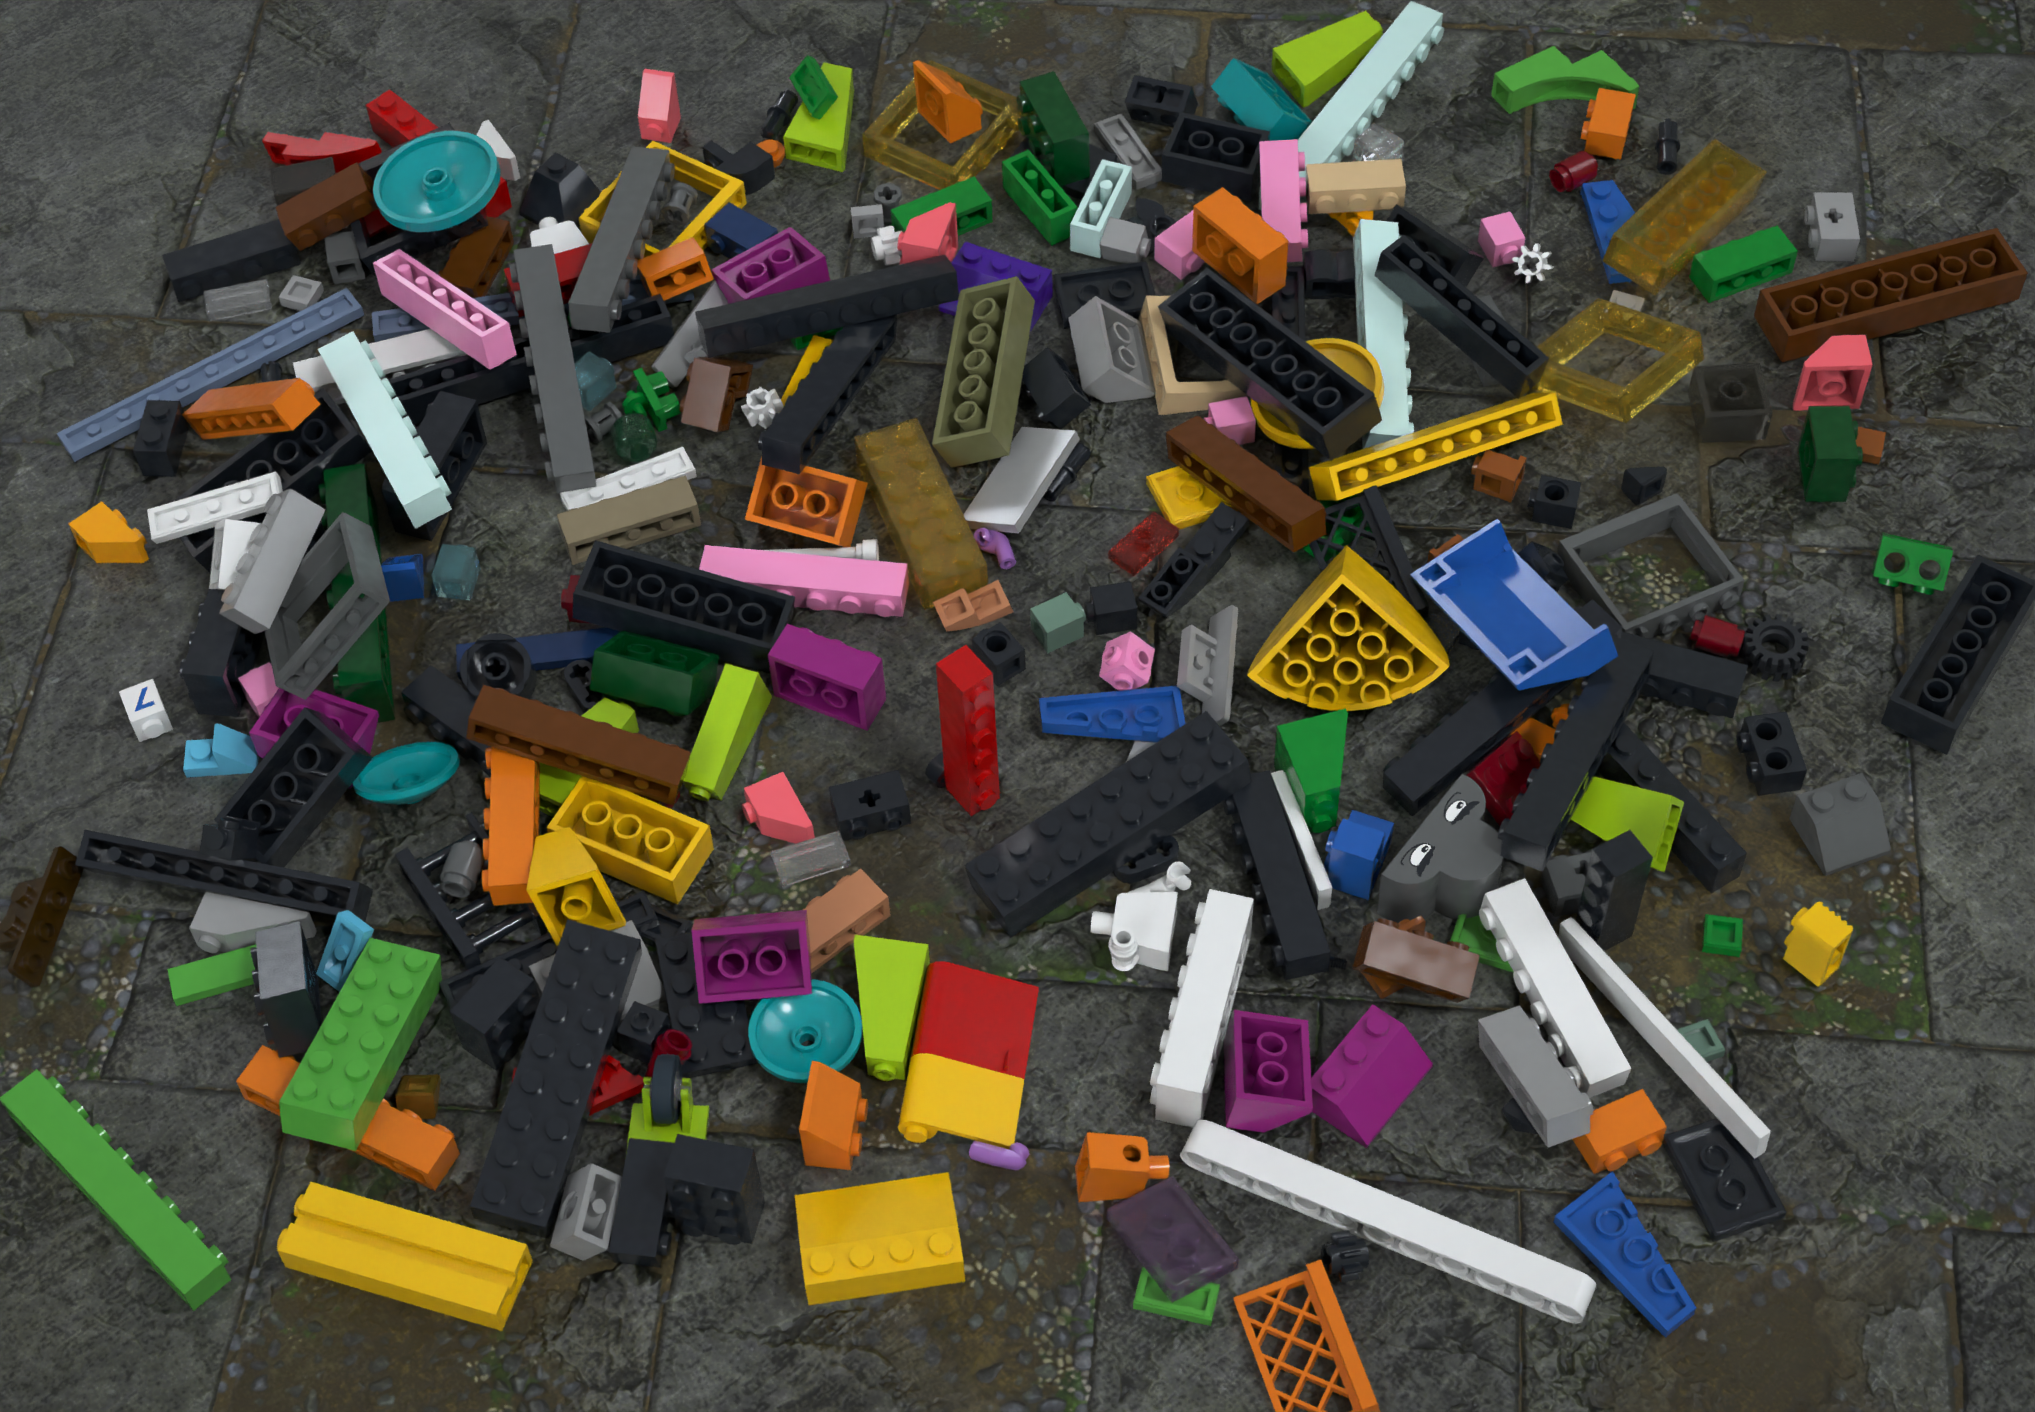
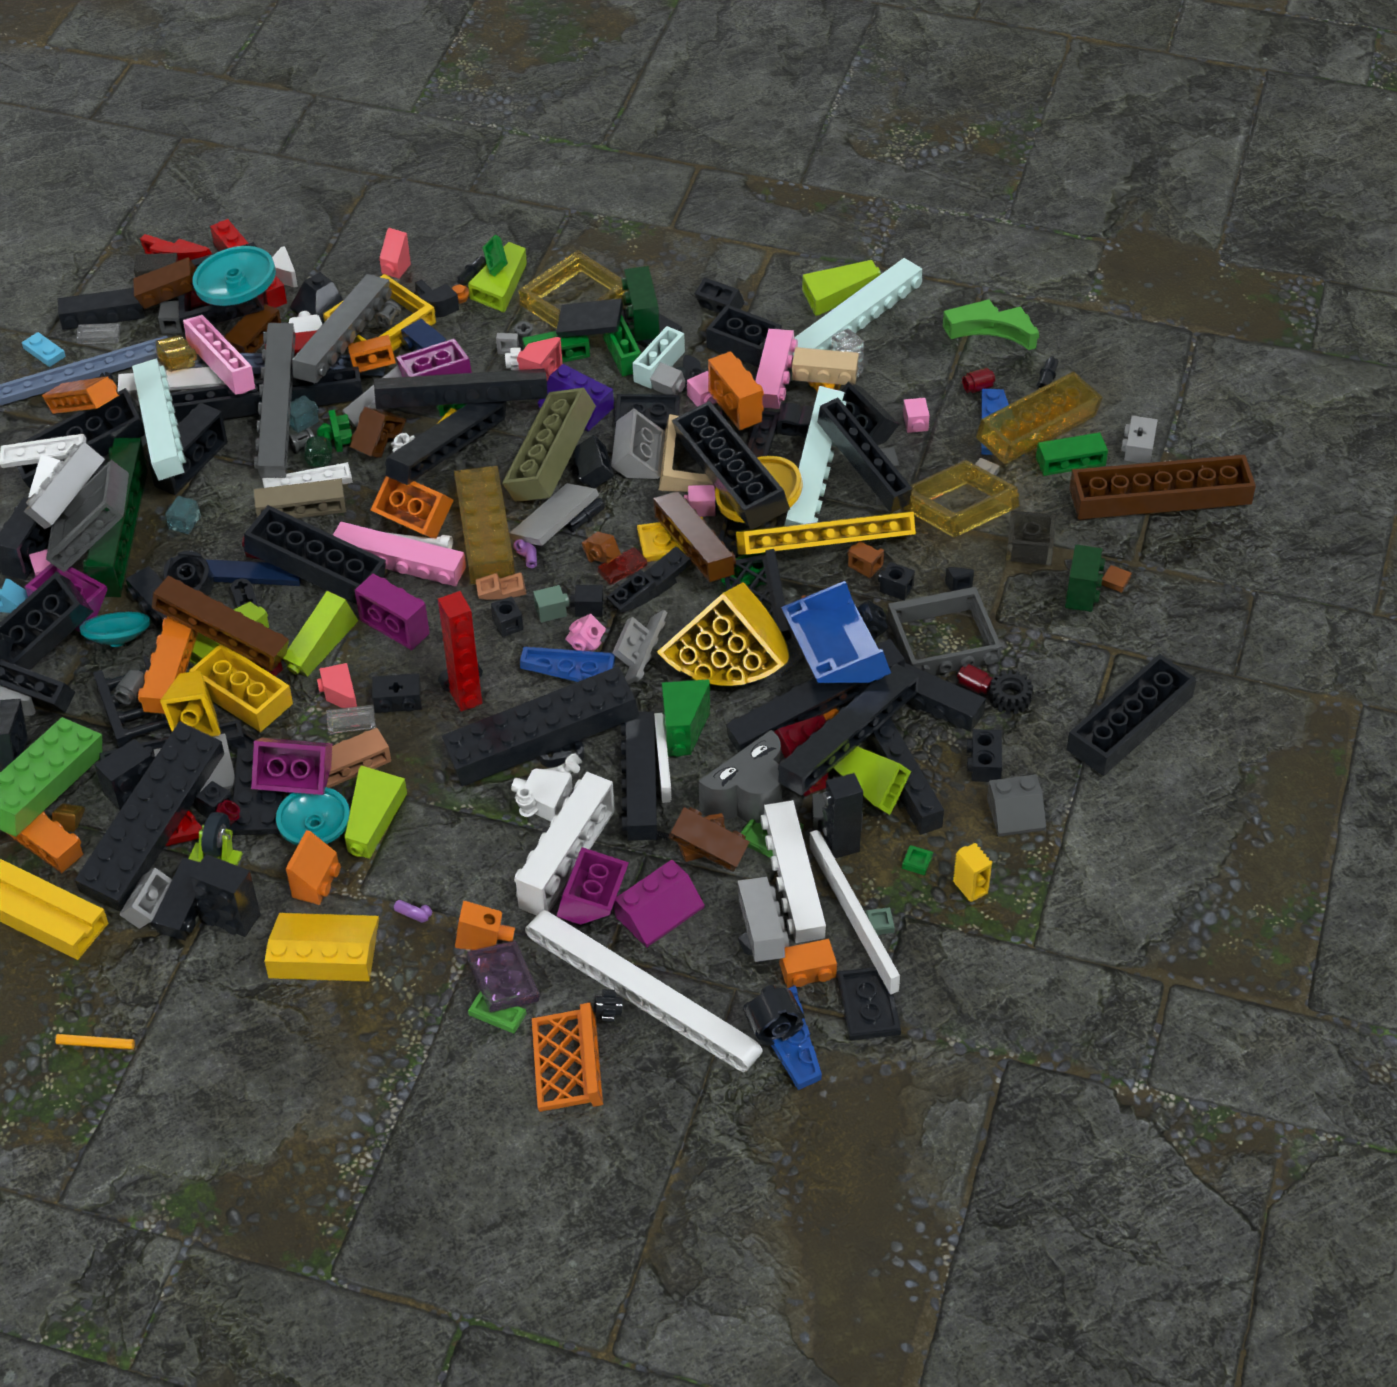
camera: 10 degrees right, 5 degrees down
black brick [133,400,189,477] -> none
light grey plate [279,275,324,311] -> none
medium azure slope [317,910,374,992] -> none
blue slope [381,554,424,602] -> none
dark green brick [590,631,719,716] -> none
door [898,961,1039,1149] -> none
orange slope [913,60,983,144] -> none
light grey tile [1094,113,1162,190] -> none
teal slope [1211,58,1312,141] -> none
blue brick [1324,810,1394,900] -> none
white gear [1512,243,1554,283] -> none
orange brick [1581,88,1636,160] -> none
coral slope [1792,335,1873,411] -> none
green brick [1872,532,1953,595] -> none
none -> medium azure plate [22,332,66,367]
none -> clear yellow brick [155,335,197,372]
none -> black tile [556,298,623,338]
none -> dark orange brick [581,531,621,564]
none -> black brick [743,985,805,1045]

